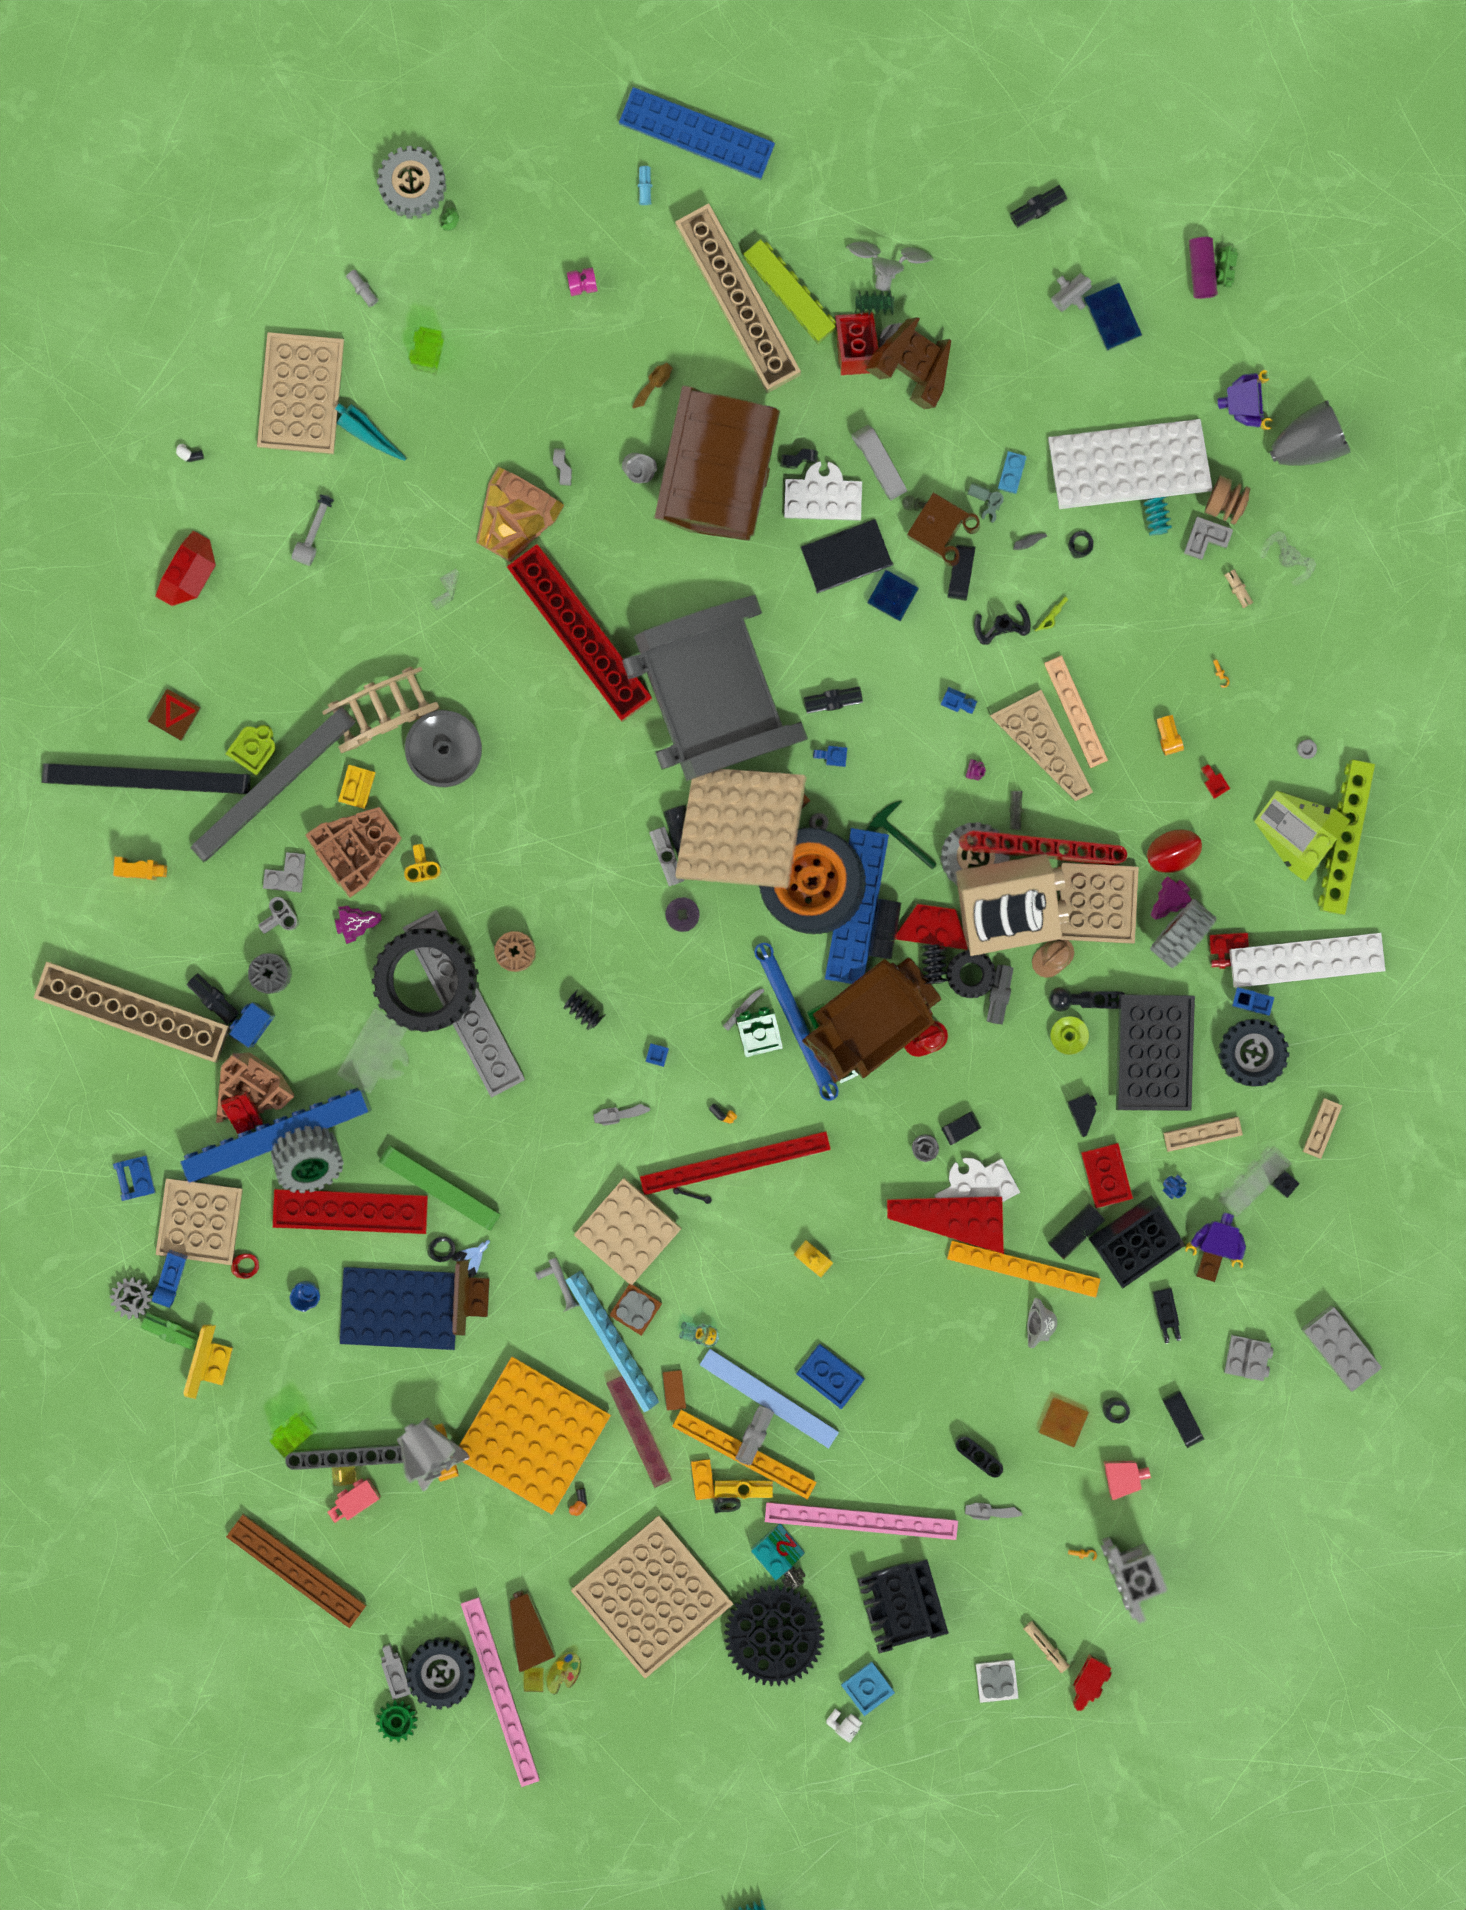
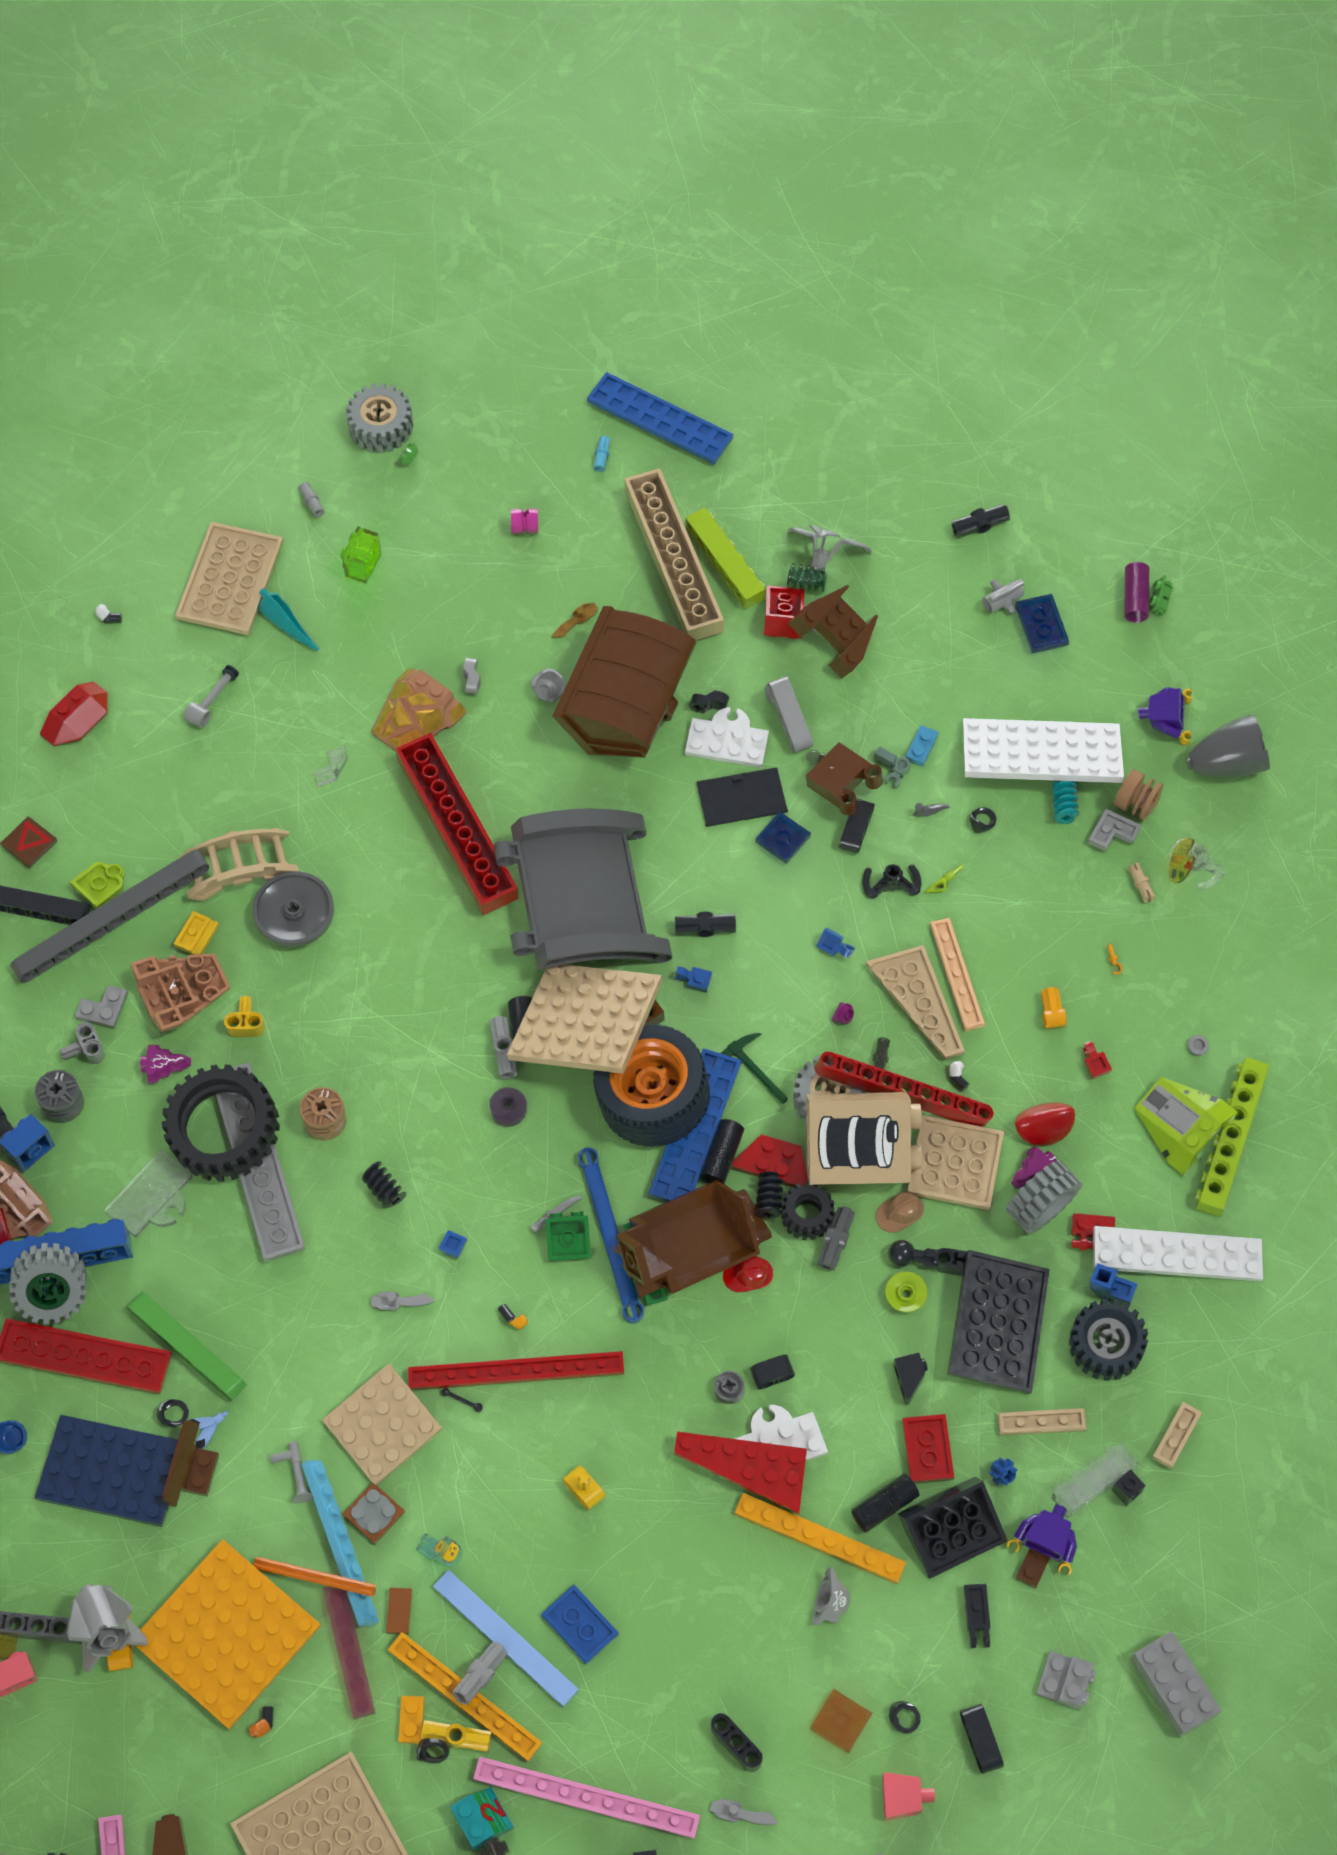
camera: 10 degrees right, 25 degrees down
none -> orange axle [253,1557,376,1597]
none -> arm [949,1061,970,1091]
none -> clear yellow piece [1169,837,1195,883]

